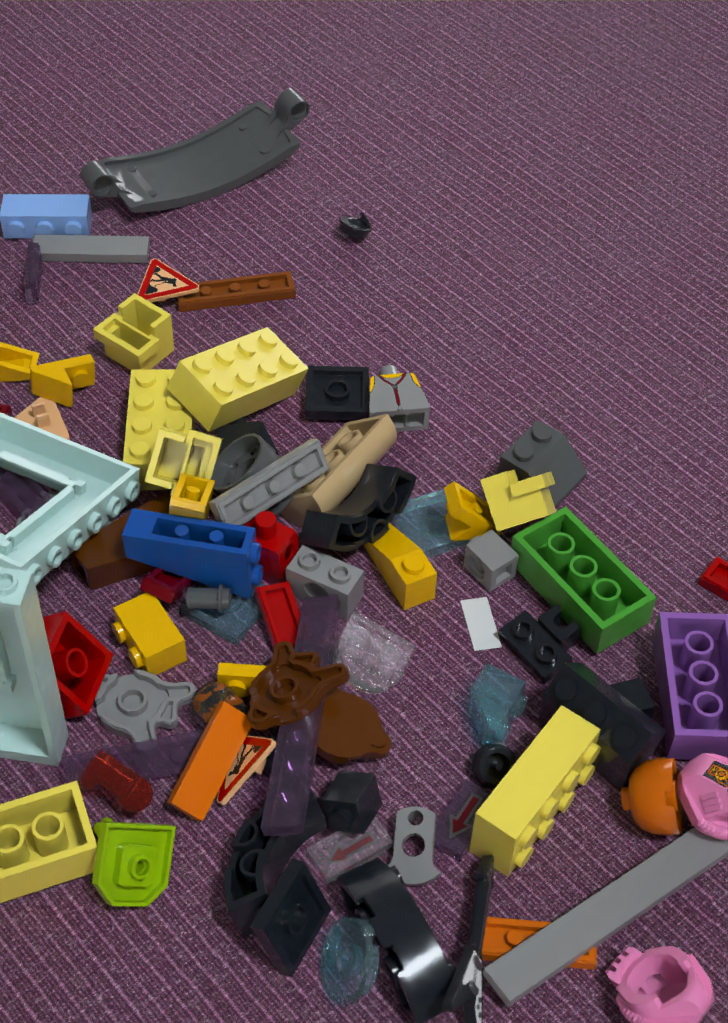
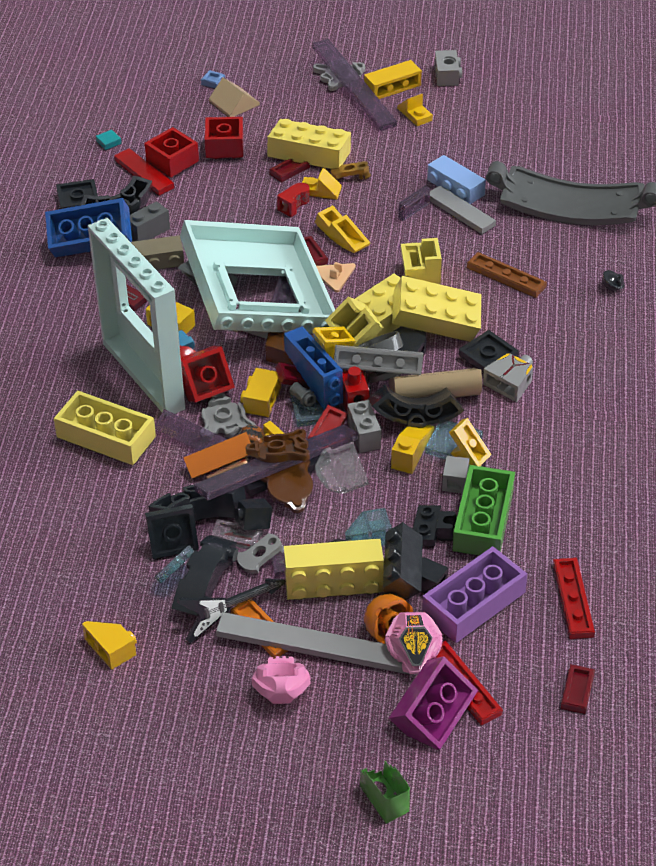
camera: 50 degrees right, 5 degrees down
yellow slope [30,354,95,407] -> none
clear red leg [77,749,153,811] -> none
lime piece [92,817,176,907] -> none
piece [137,258,200,303] -> none
white sticker [460,597,502,651] -> none
light yellow plate [480,469,556,532] -> none
dark grey slope [498,420,587,509] -> none

